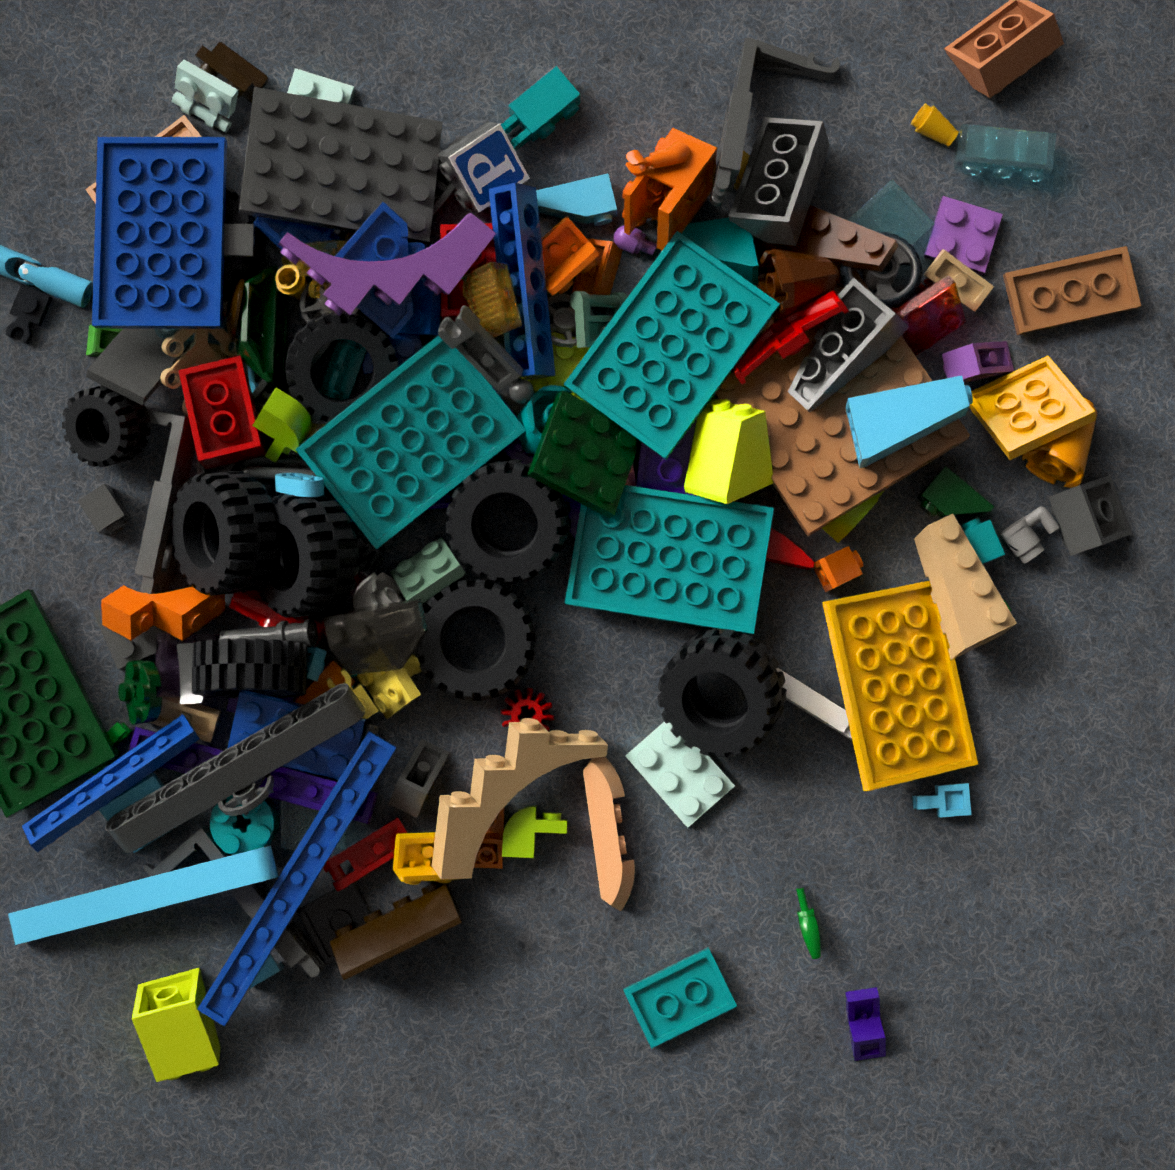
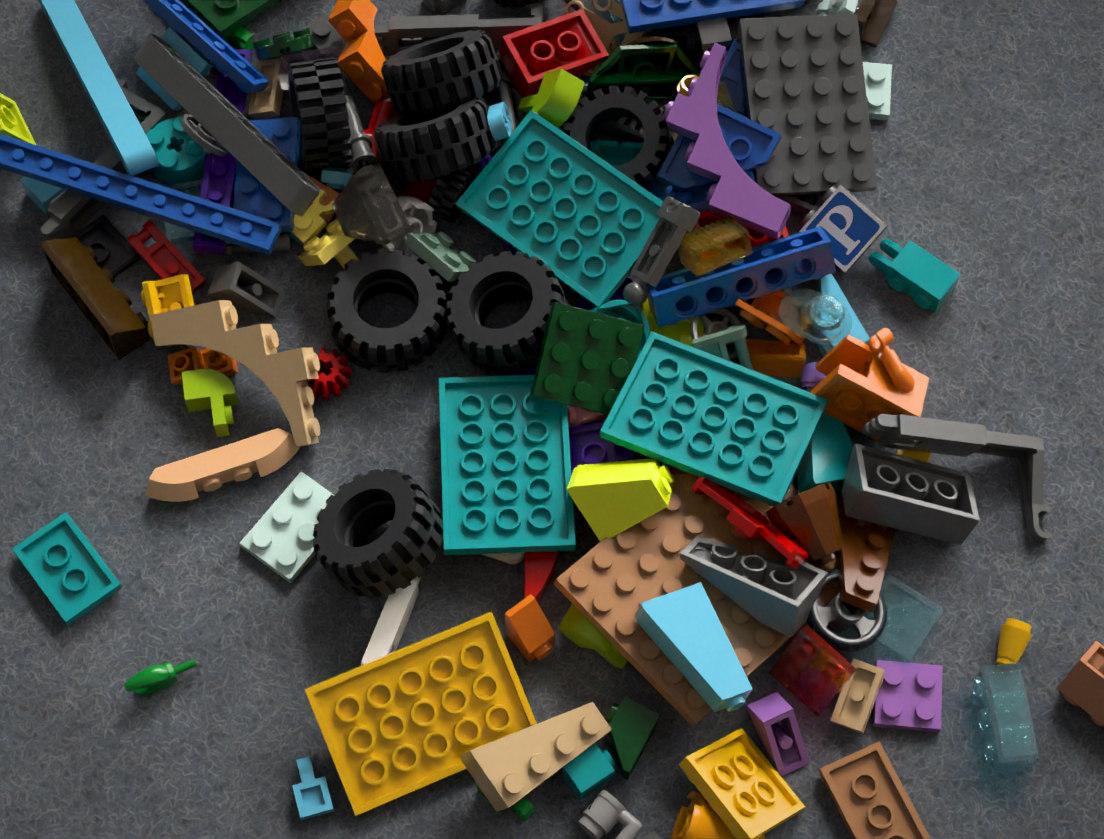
camera: 75 degrees right, 20 degrees down
dark purple slope [845,987,886,1061] -> none
none -> clear light blue piece [779,289,852,346]

